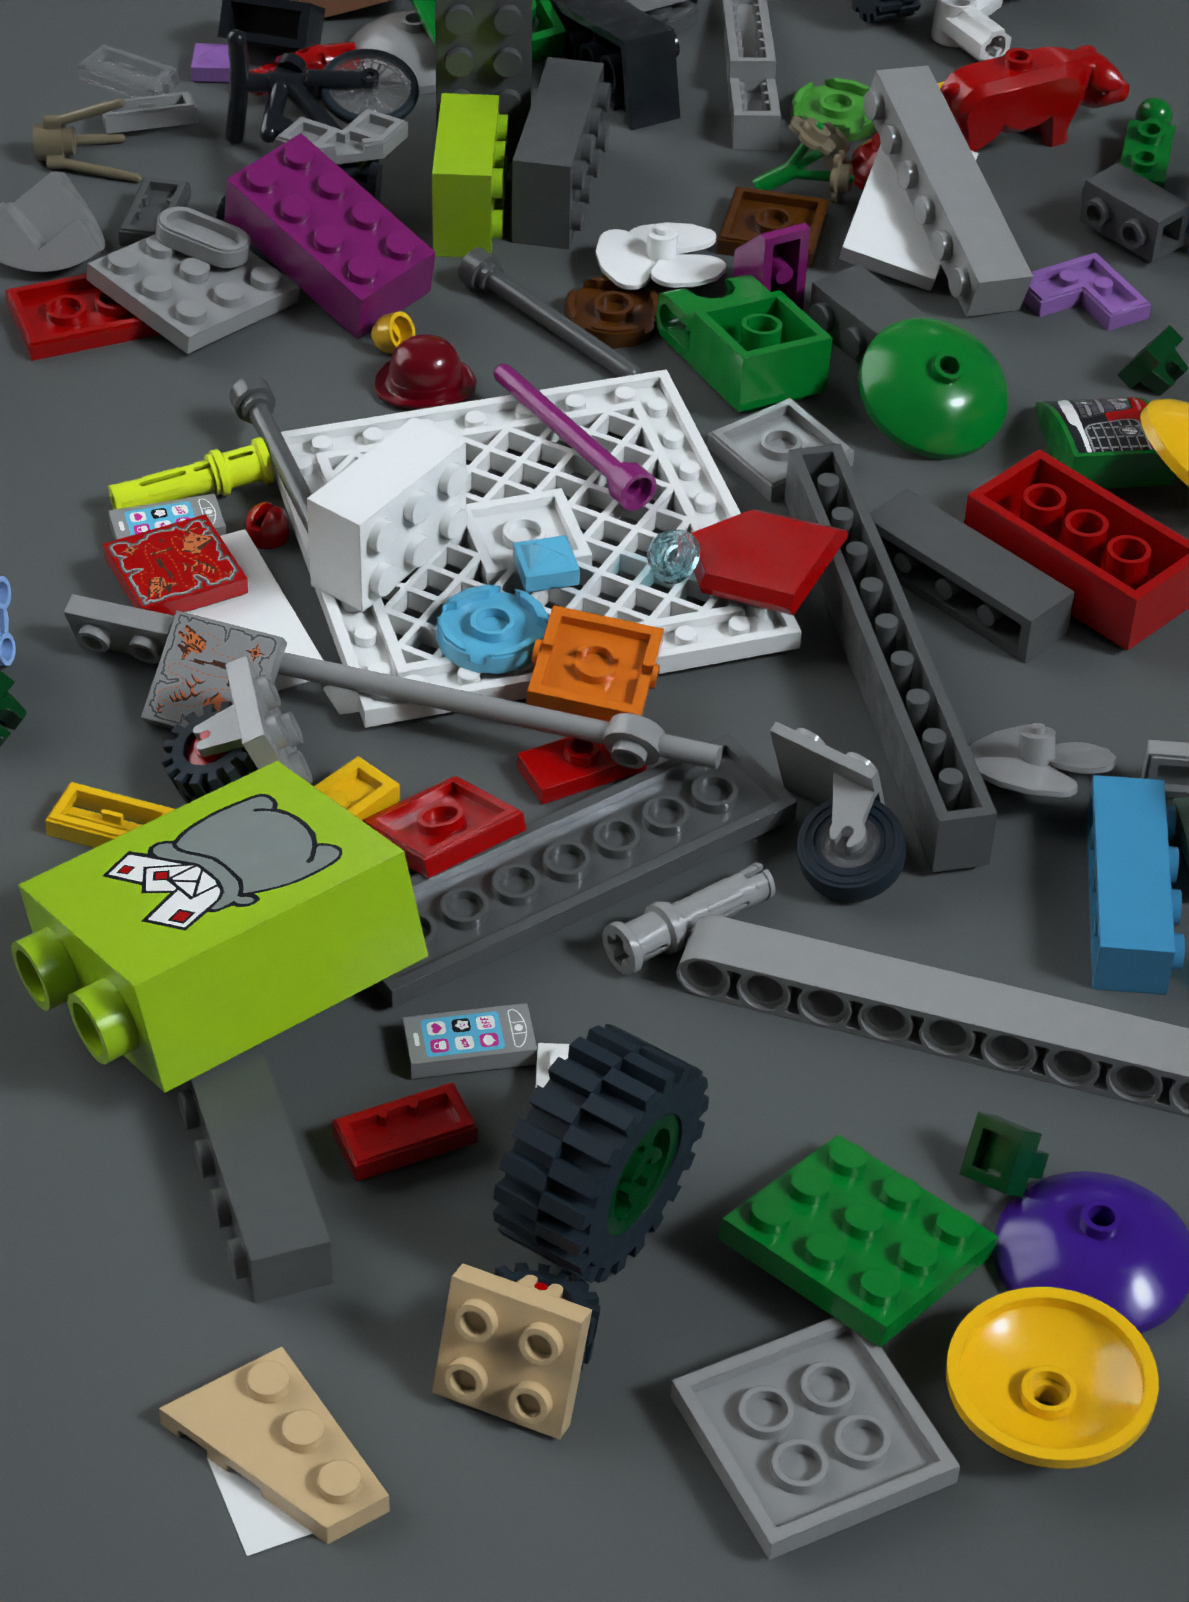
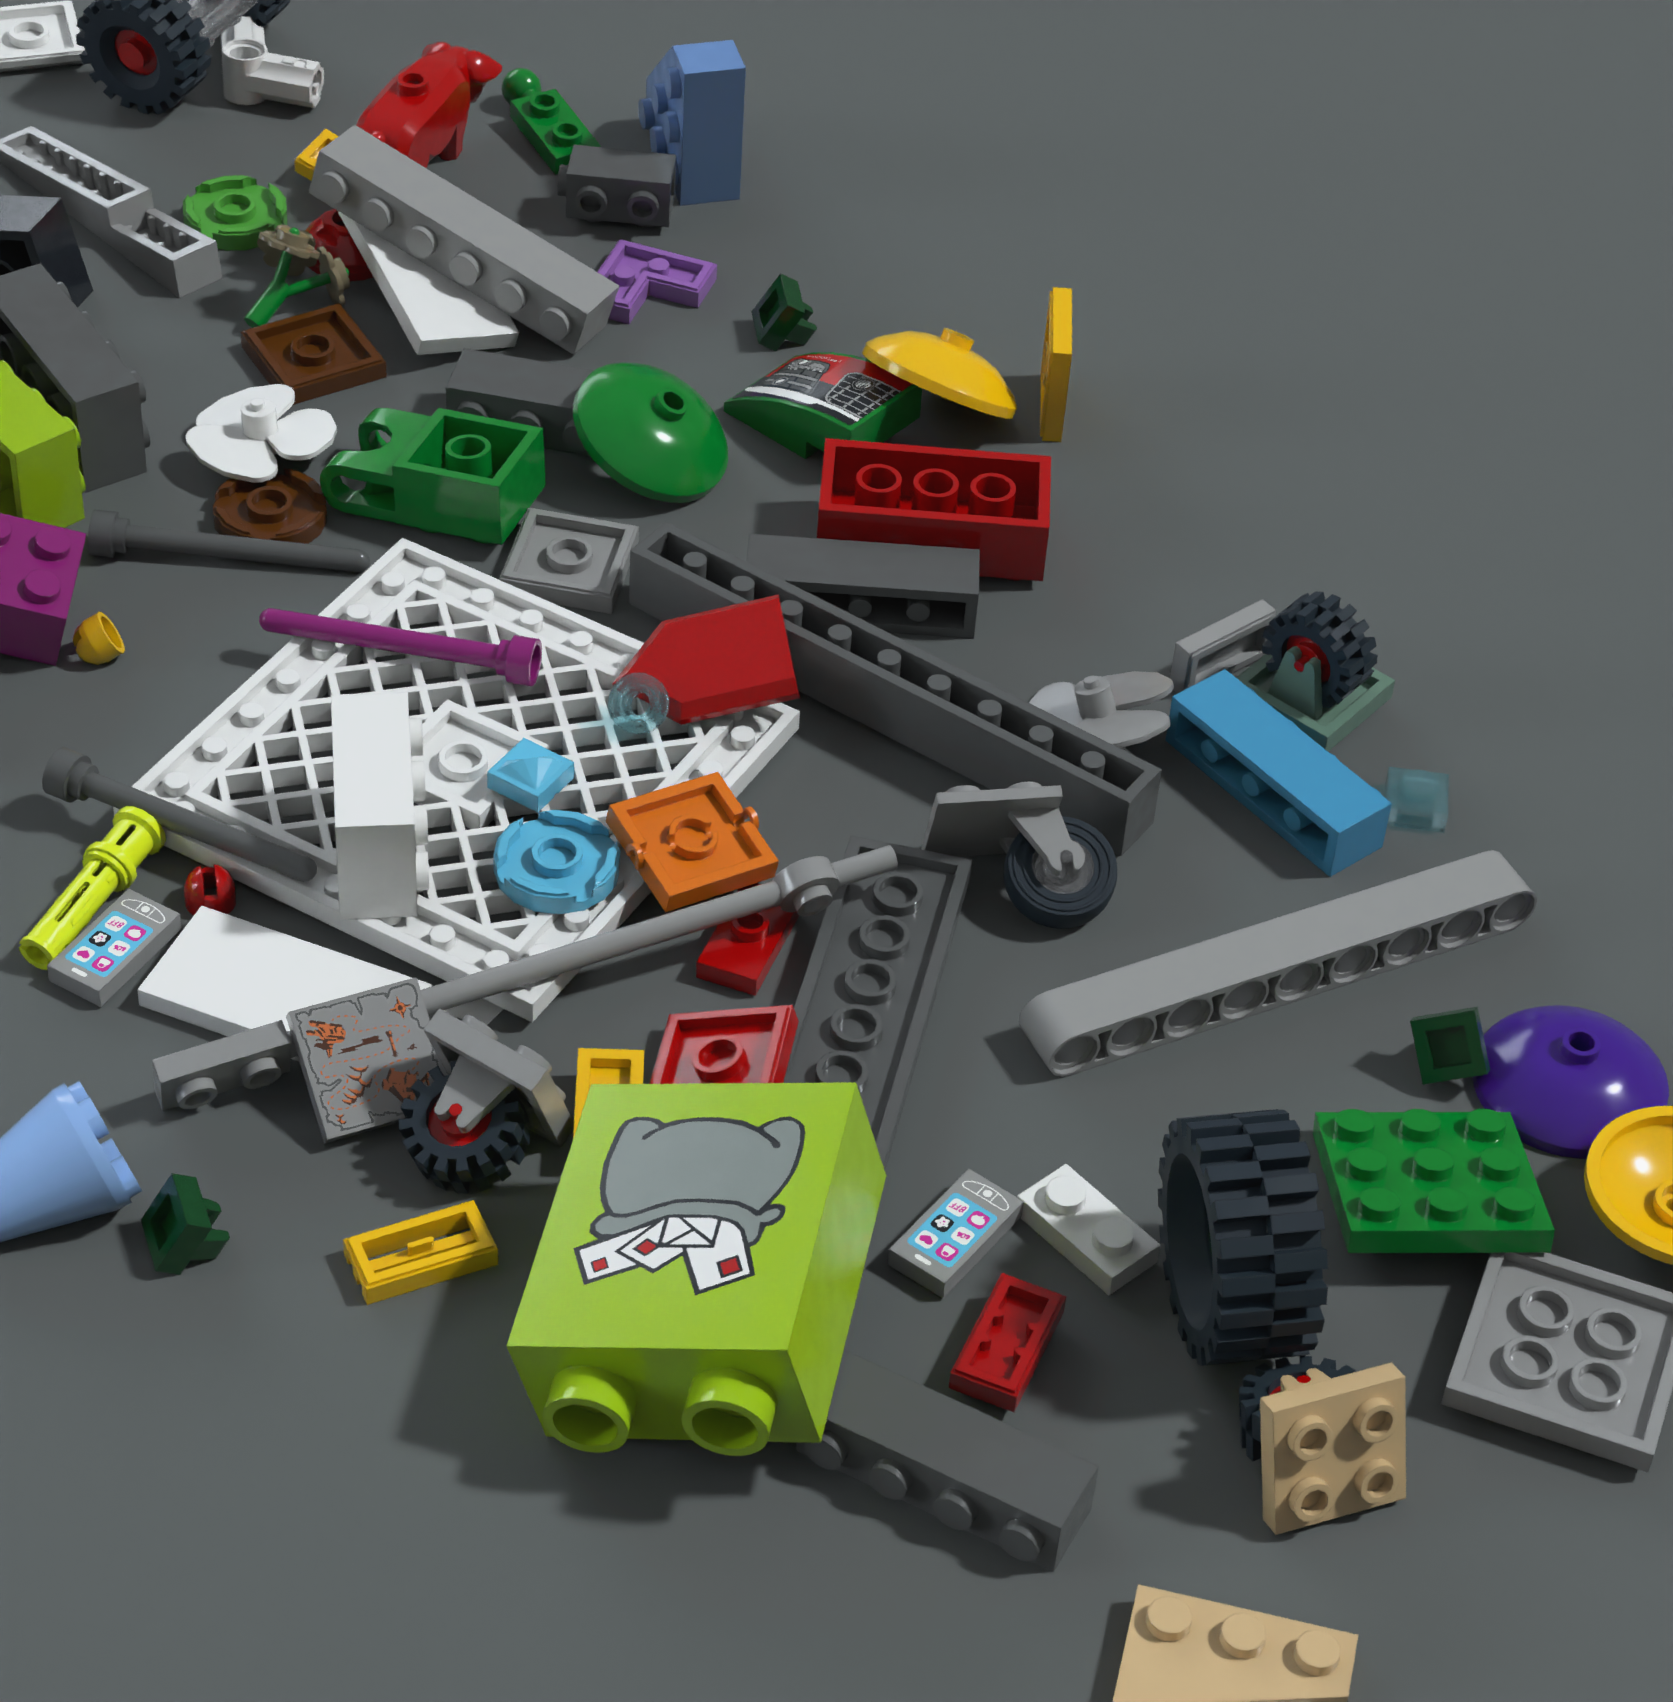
camera: 45 degrees left, 0 degrees up
red tile [103,514,248,616] -> none
dark red hat [373,334,477,410] -> none
light grey pin [602,862,776,976] -> none
magenta slope [733,223,810,310] -> none

